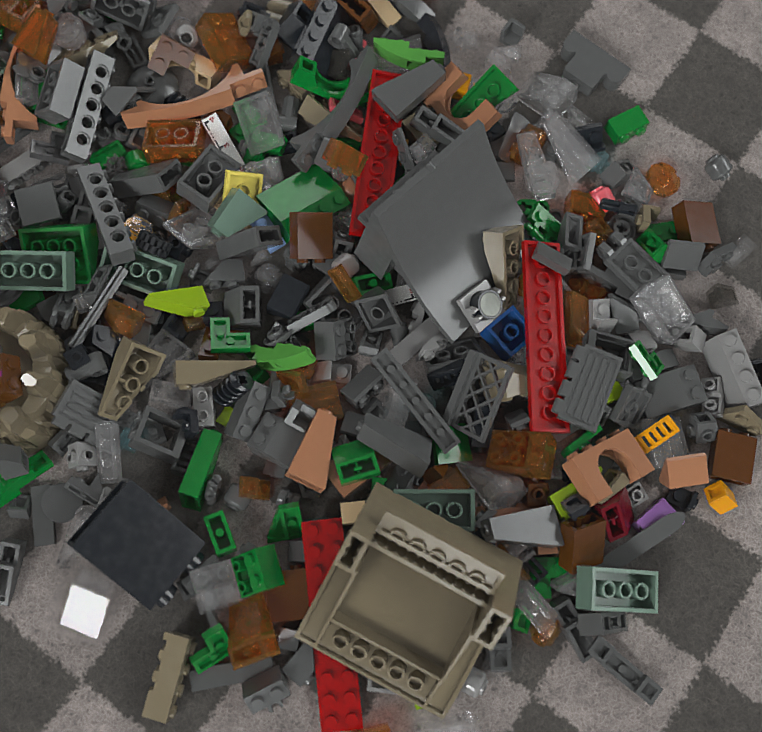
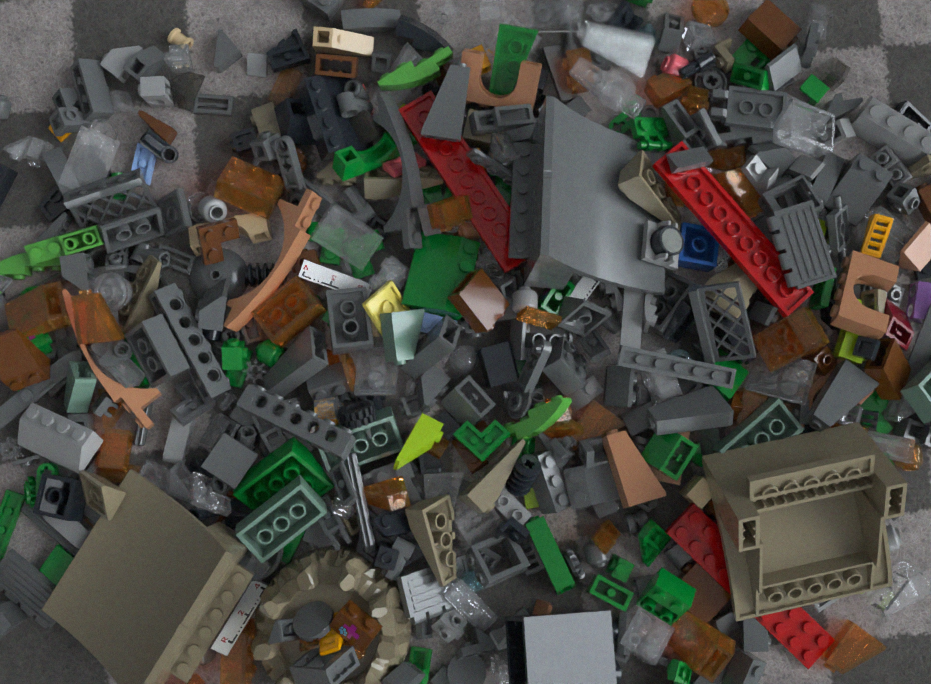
camera: 35 degrees left, 10 degrees up
dark tan tile [238,10,253,37] -> none
green plate [629,339,665,381] -> none
none -> green brick [221,338,249,370]
none -> green brick [605,553,634,583]
none -> green panel [799,74,830,108]

